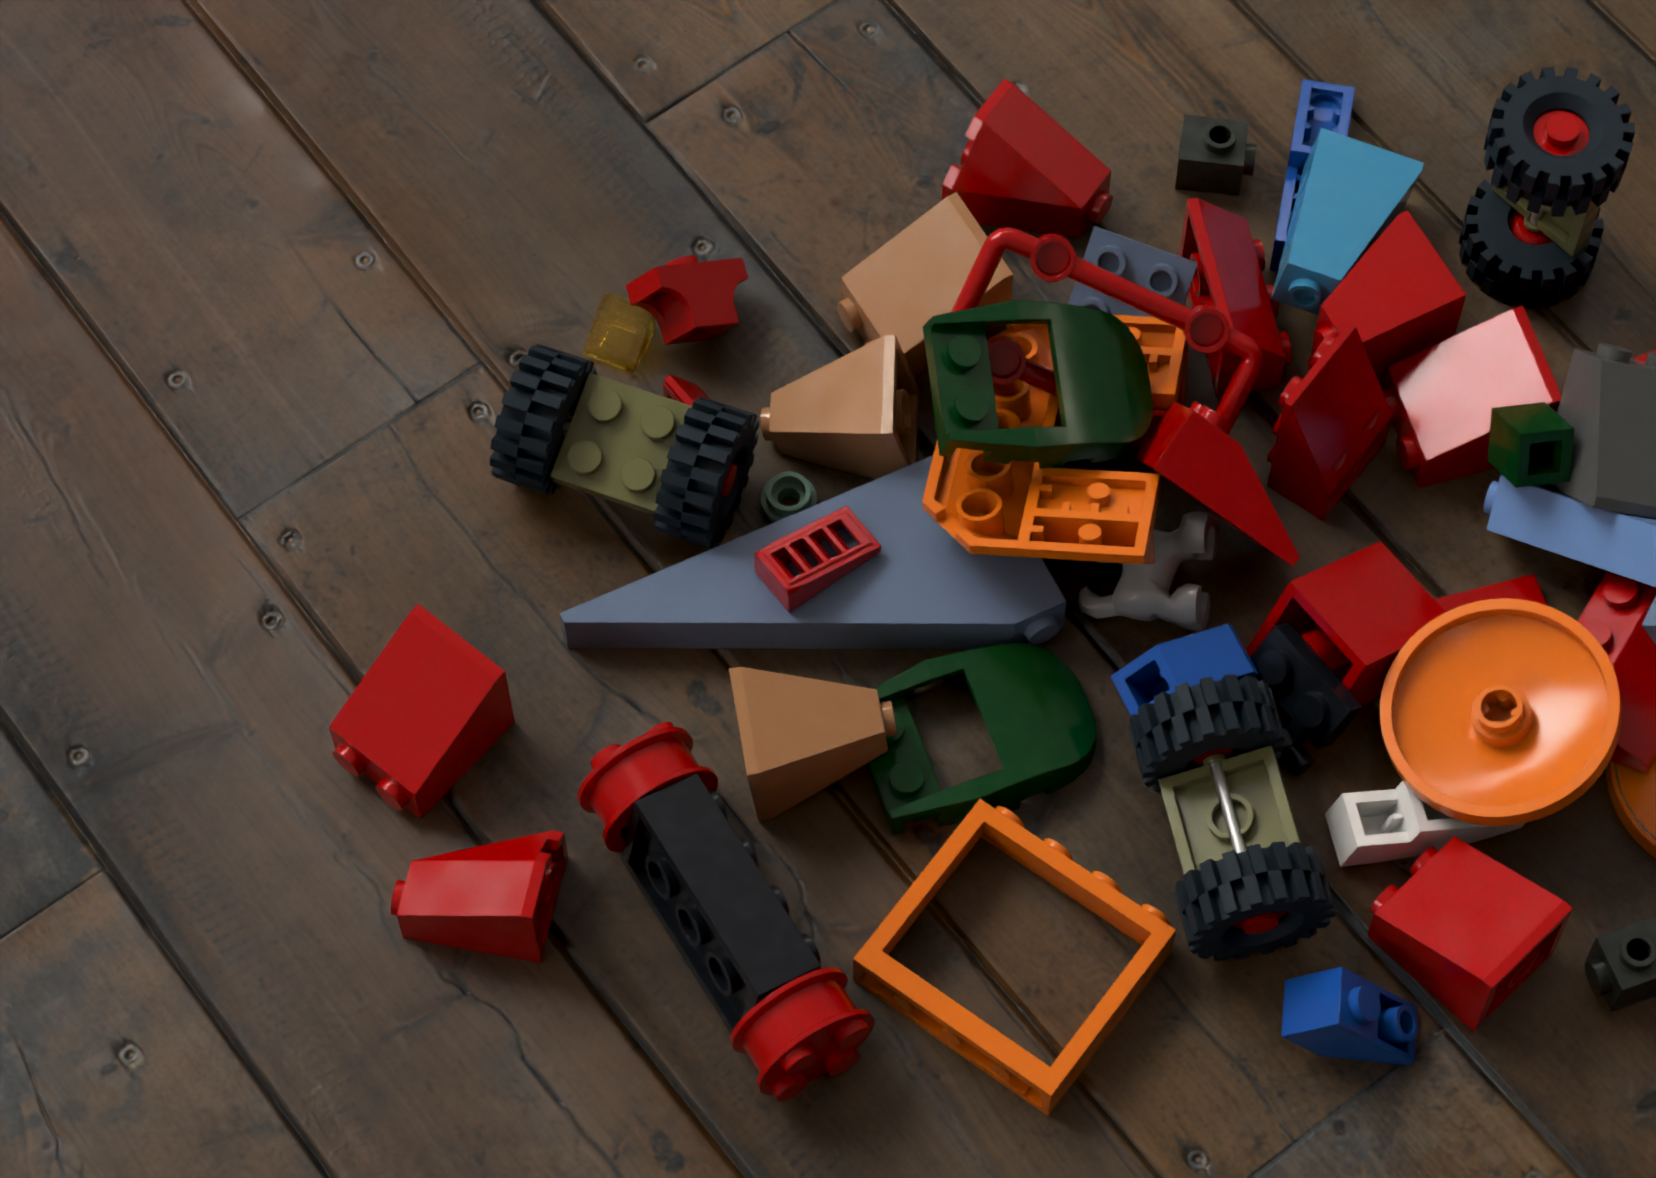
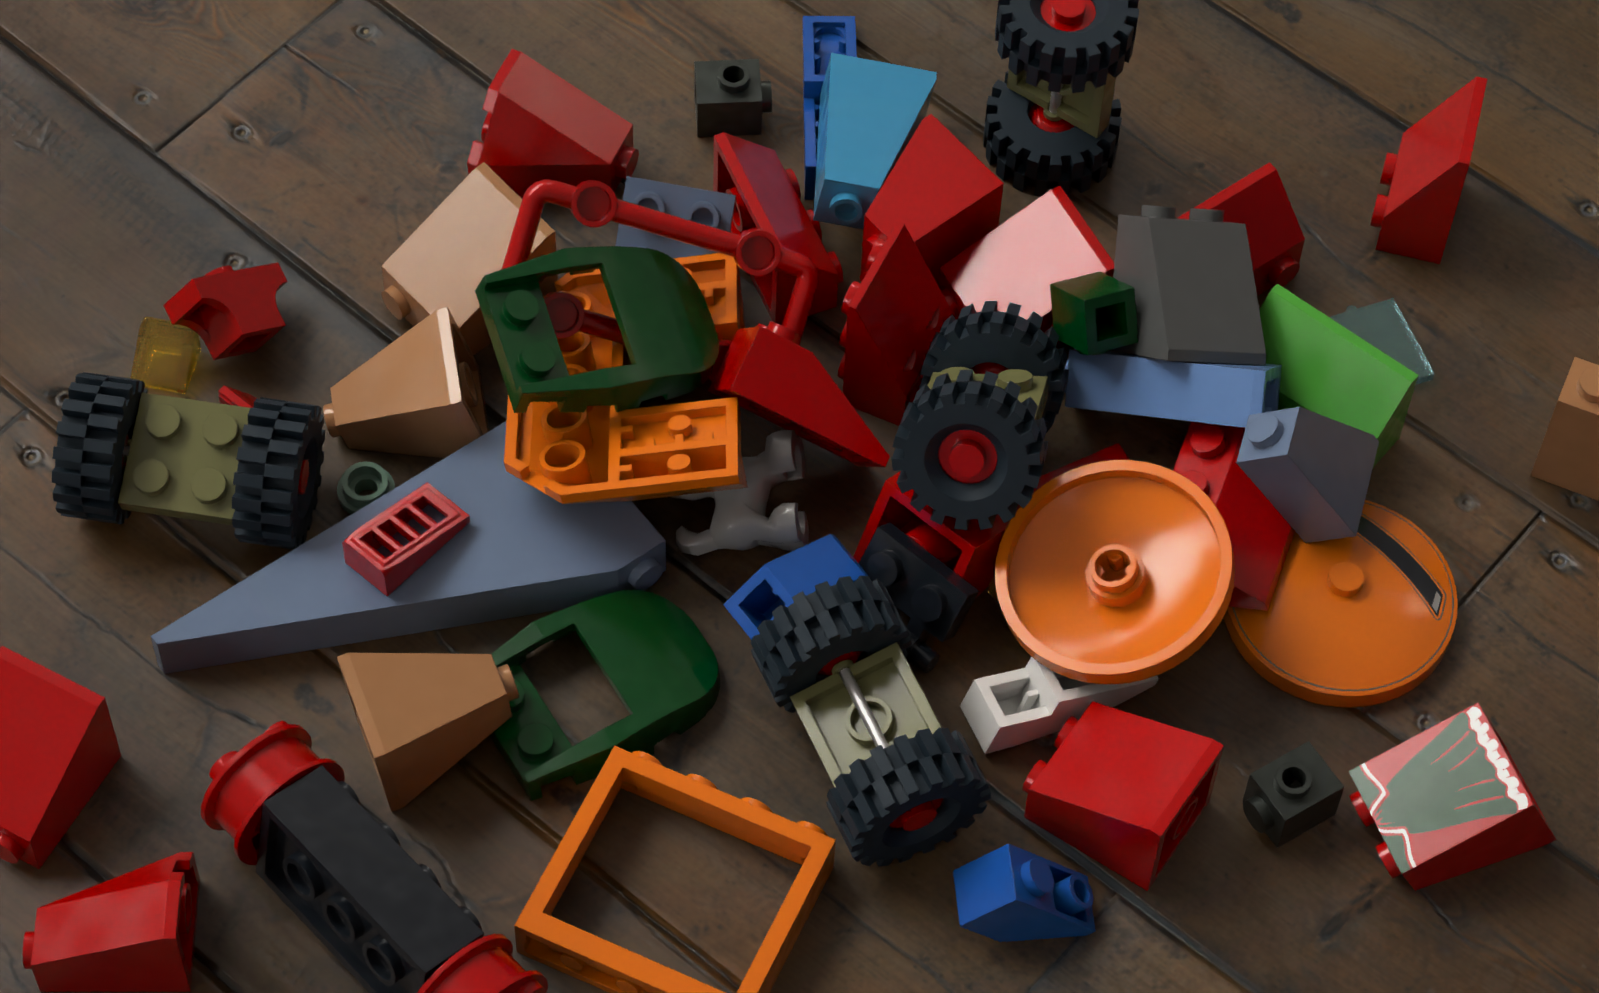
camera: 15 degrees left, 5 degrees down
none -> black plate [891,301,1069,530]

